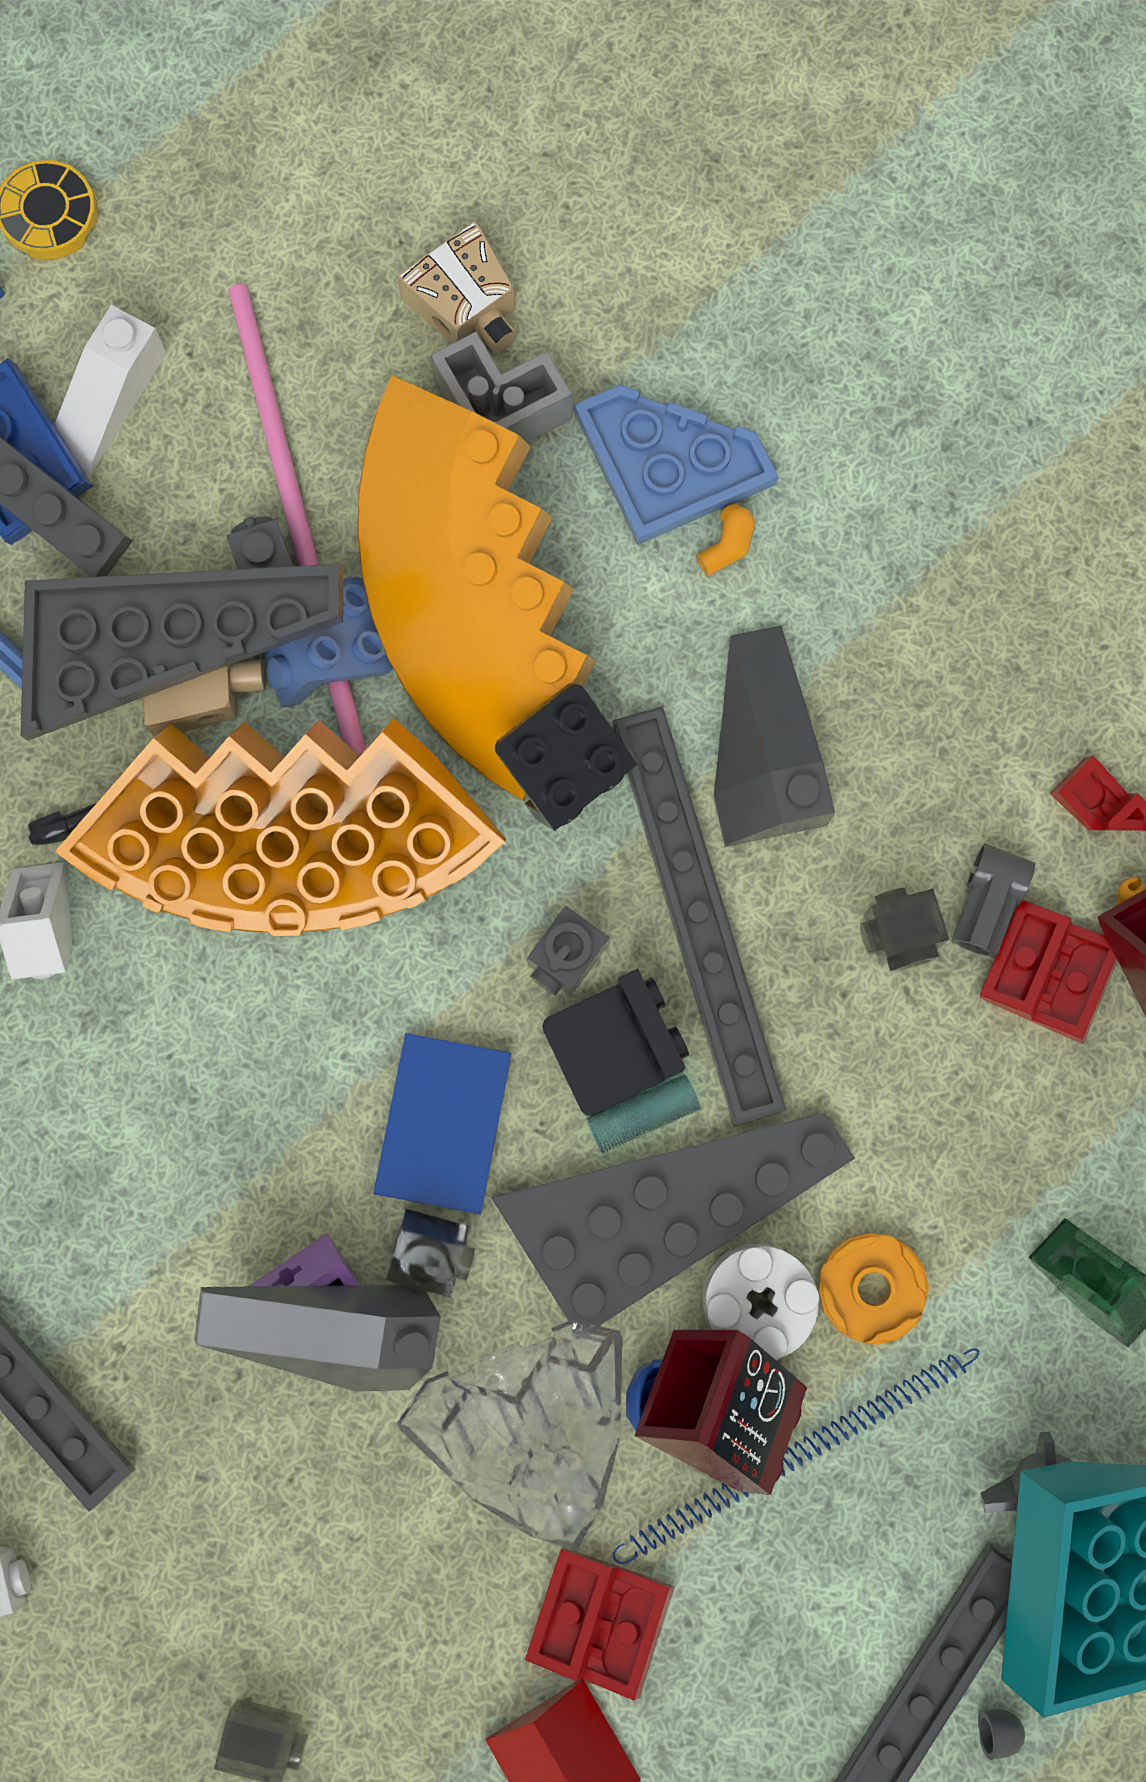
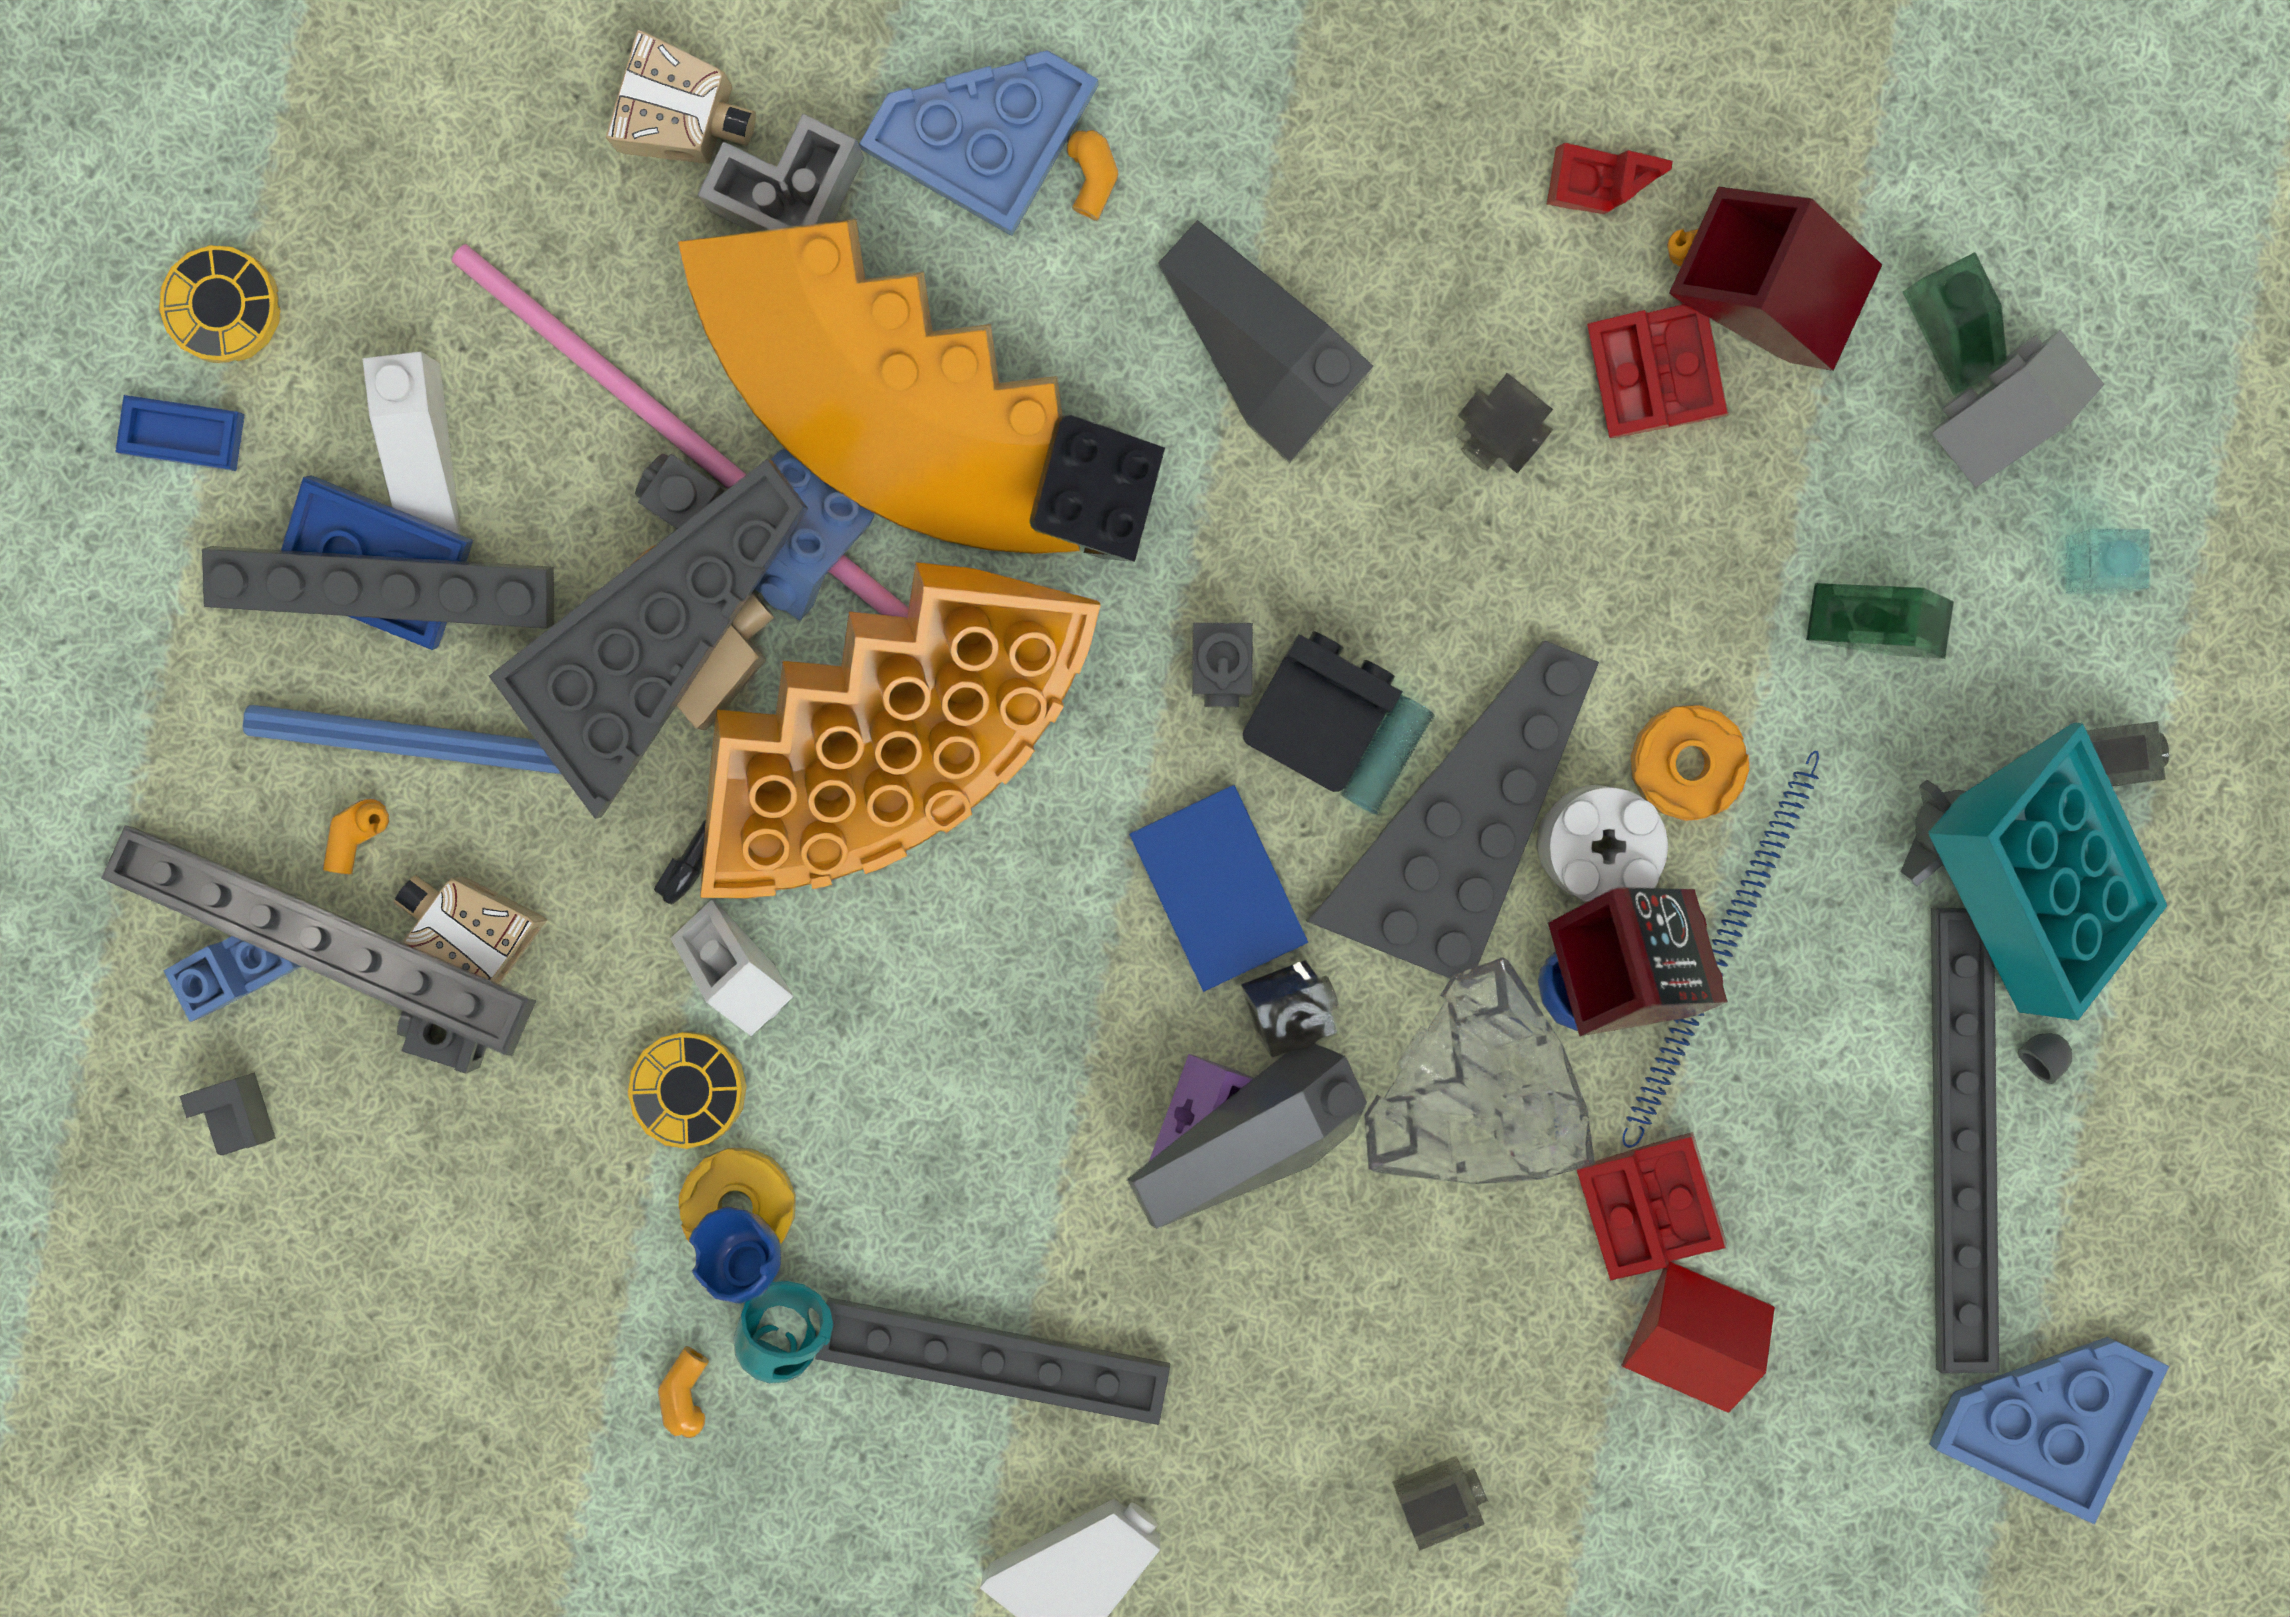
camera: 35 degrees left, 10 degrees up
dark grey tile [612,706,786,1126] -> none
dark grey piece [951,843,1035,958] -> none

